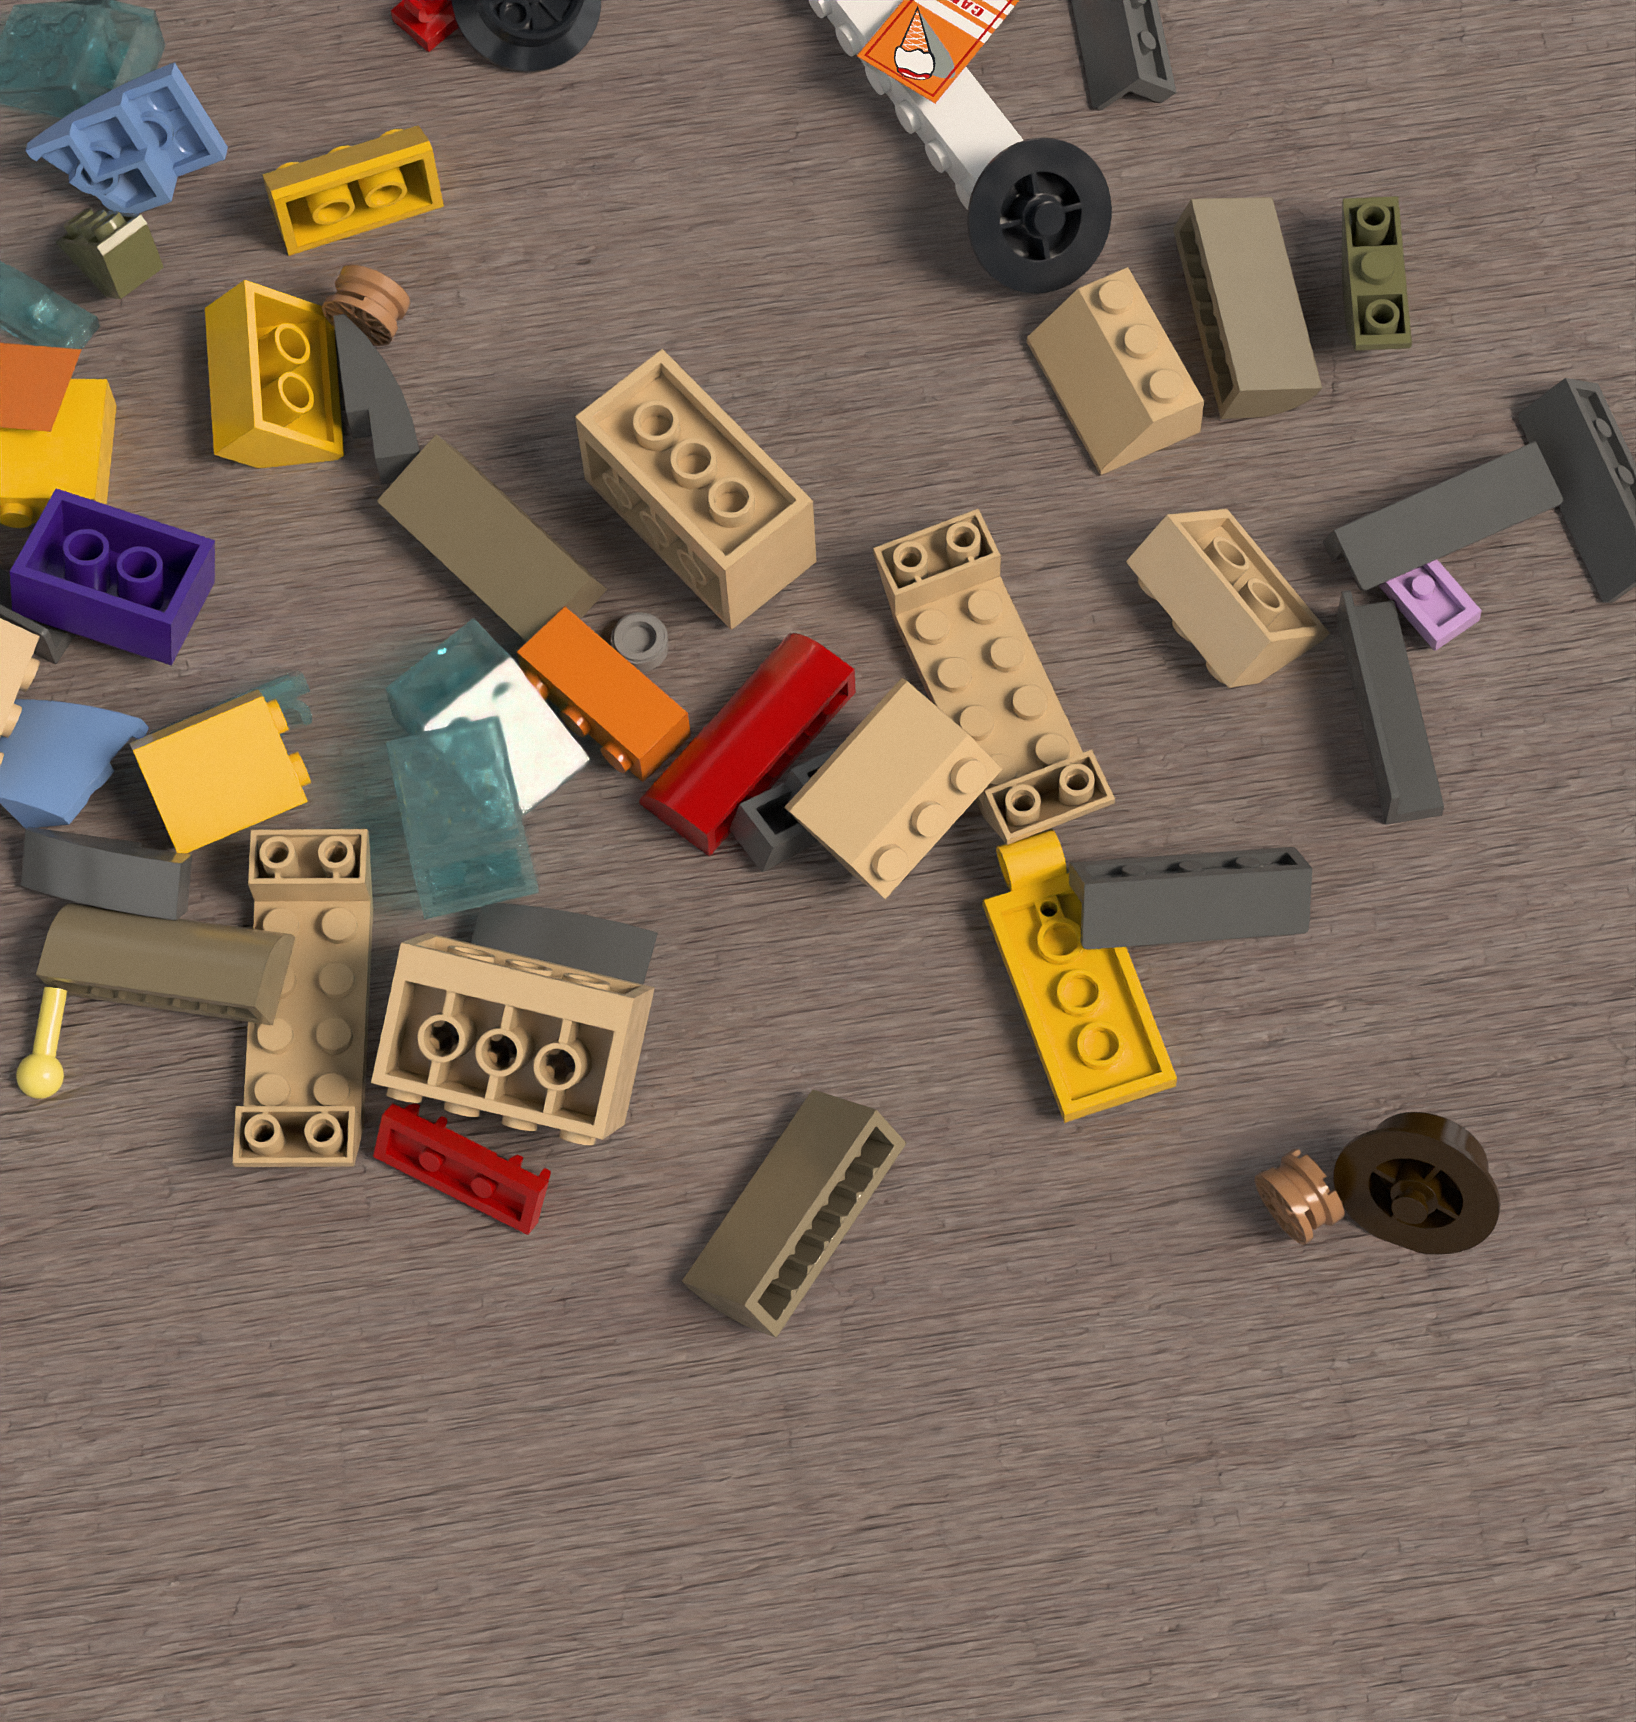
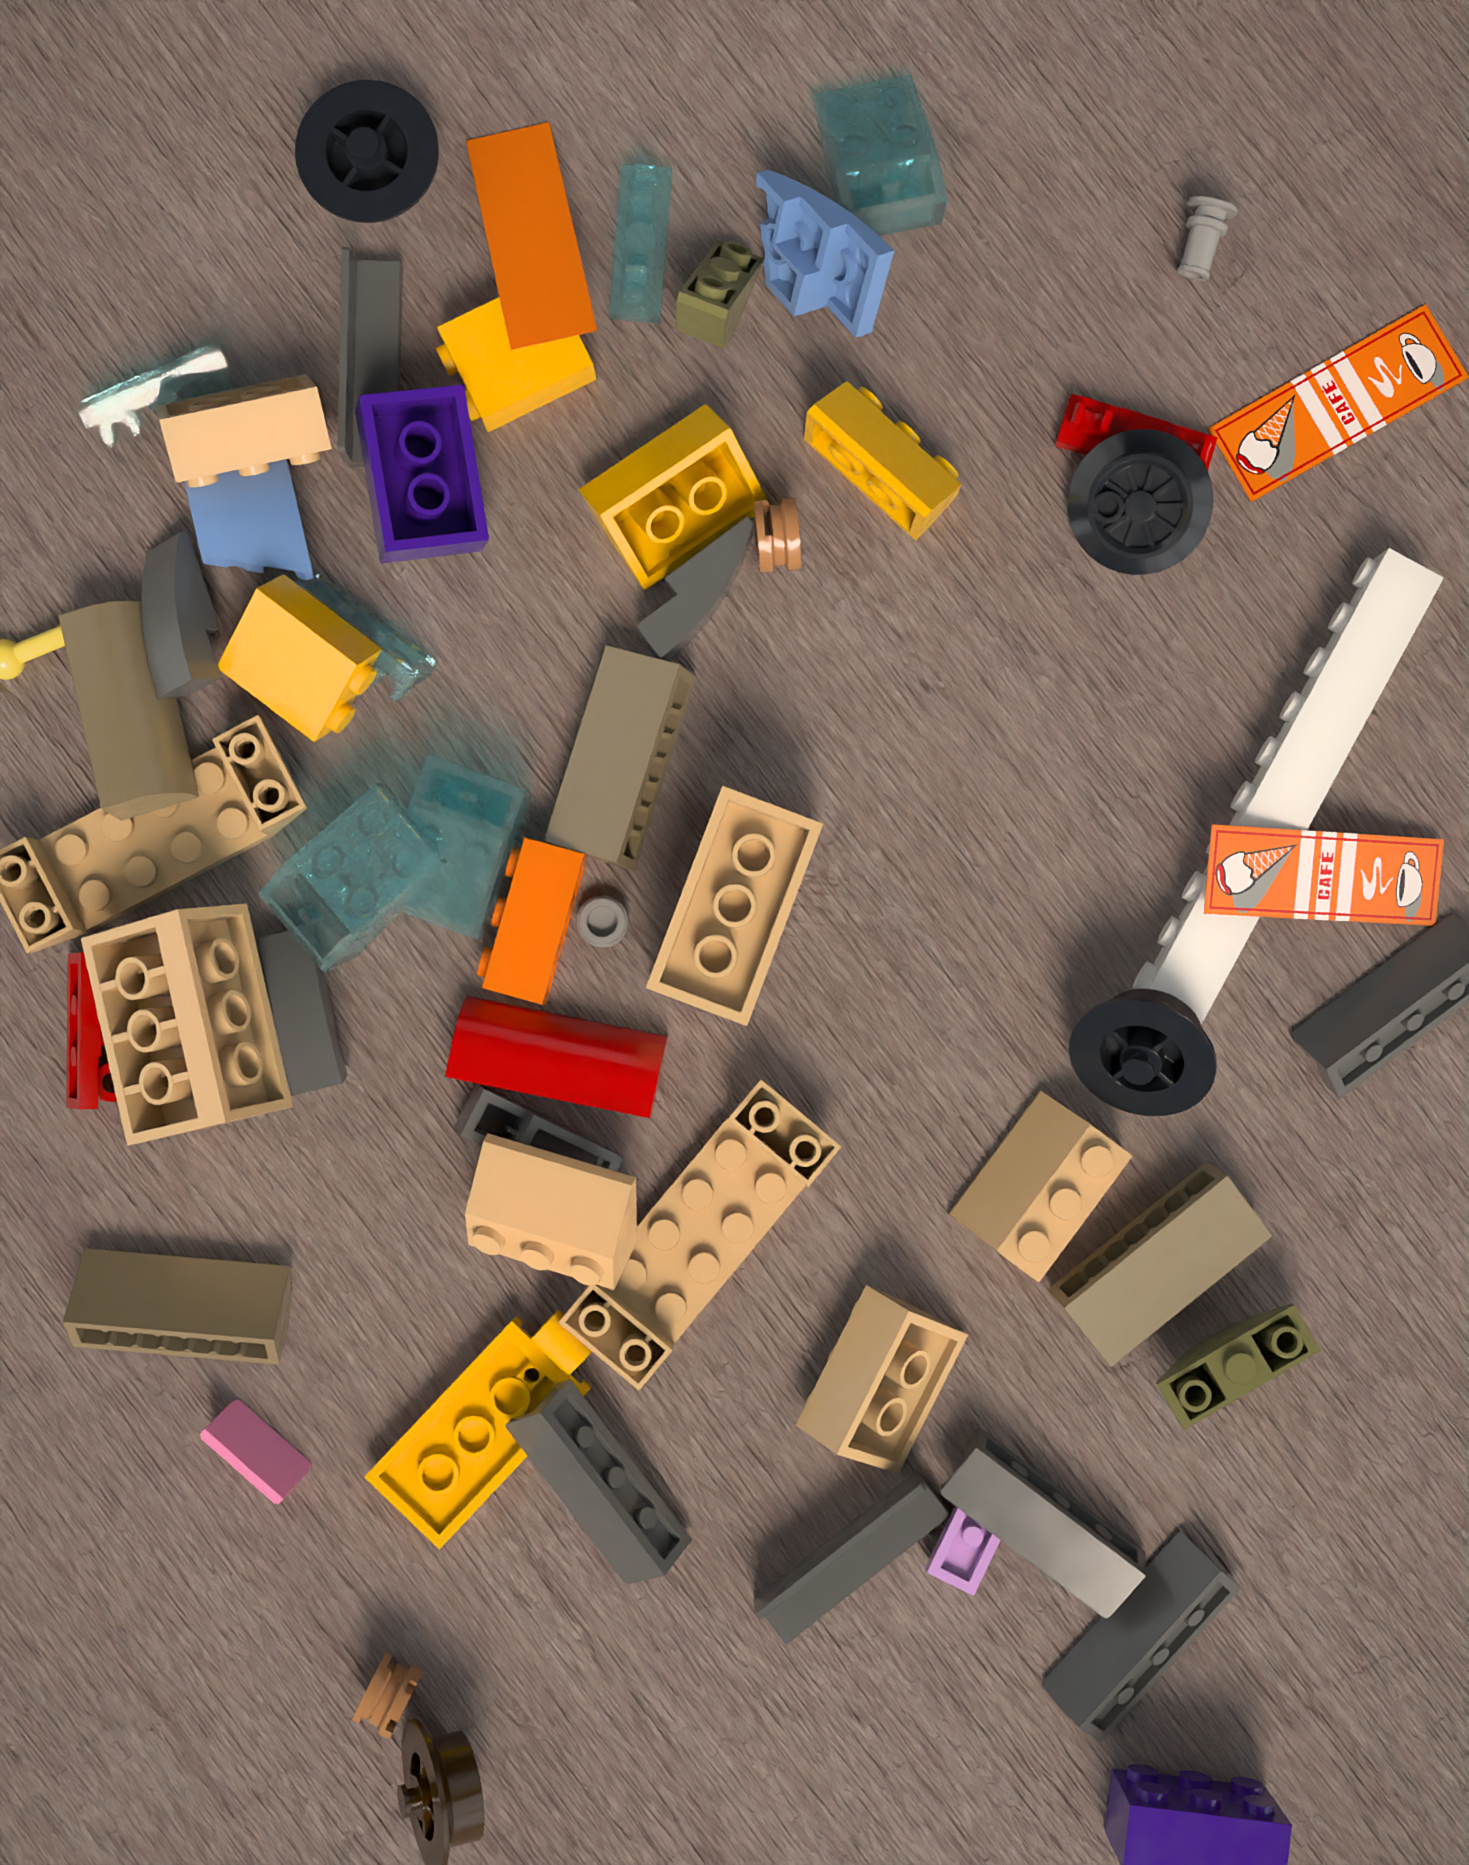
camera: 60 degrees right, 20 degrees up
none -> bright pink slope [200,1399,312,1504]

